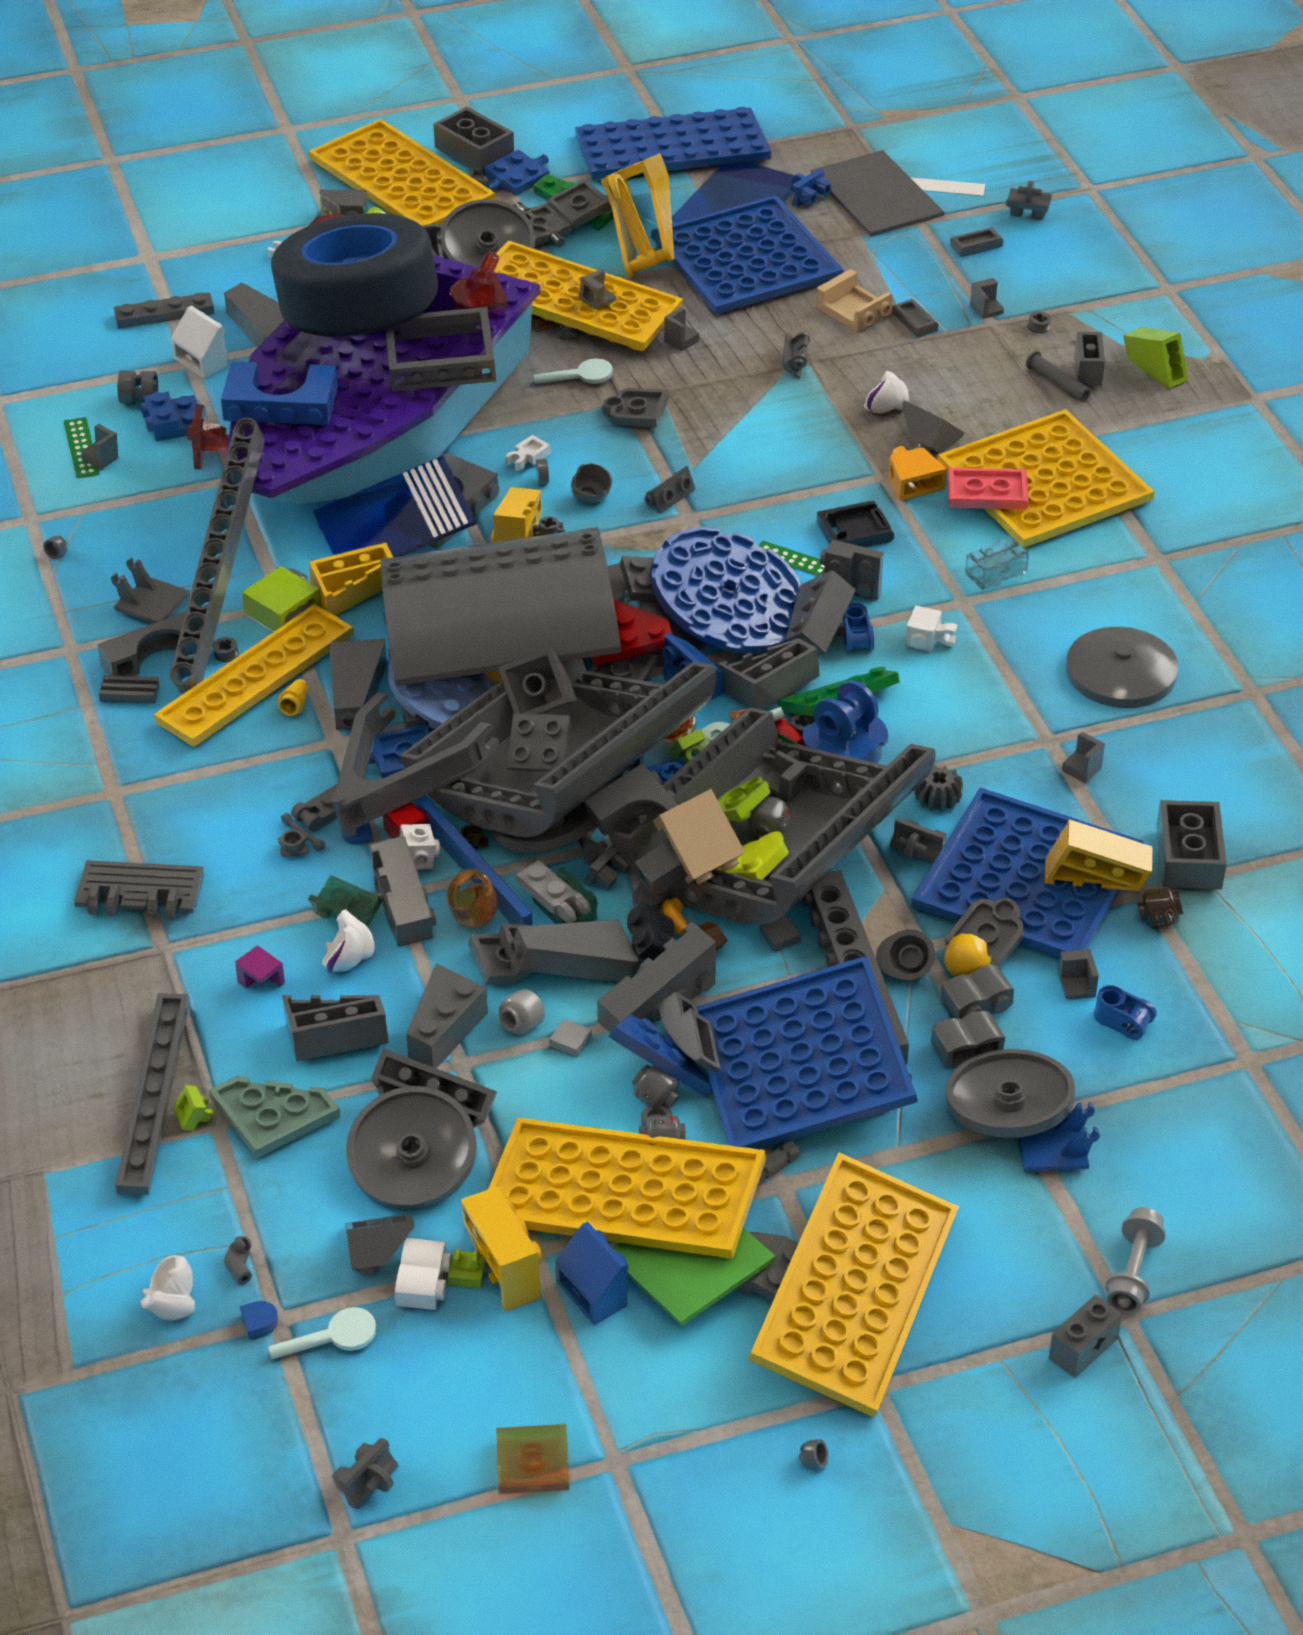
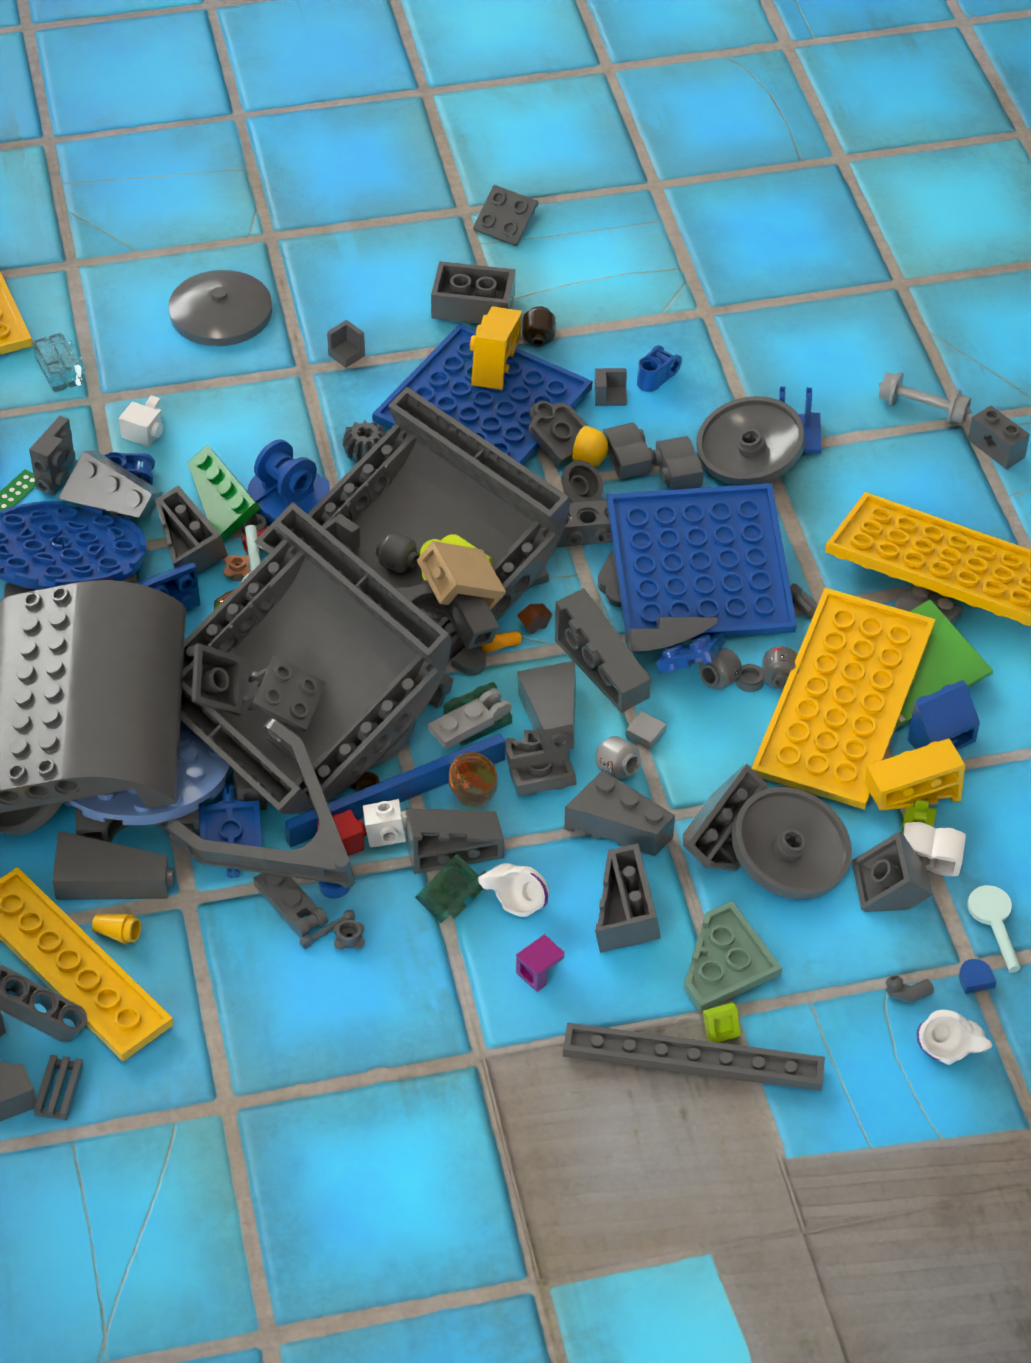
camera: 85 degrees left, 5 degrees up
dark grey hinge [74,860,204,919] -> none
black brick [627,901,677,960] -> none
lime plate [718,776,770,823] -> none

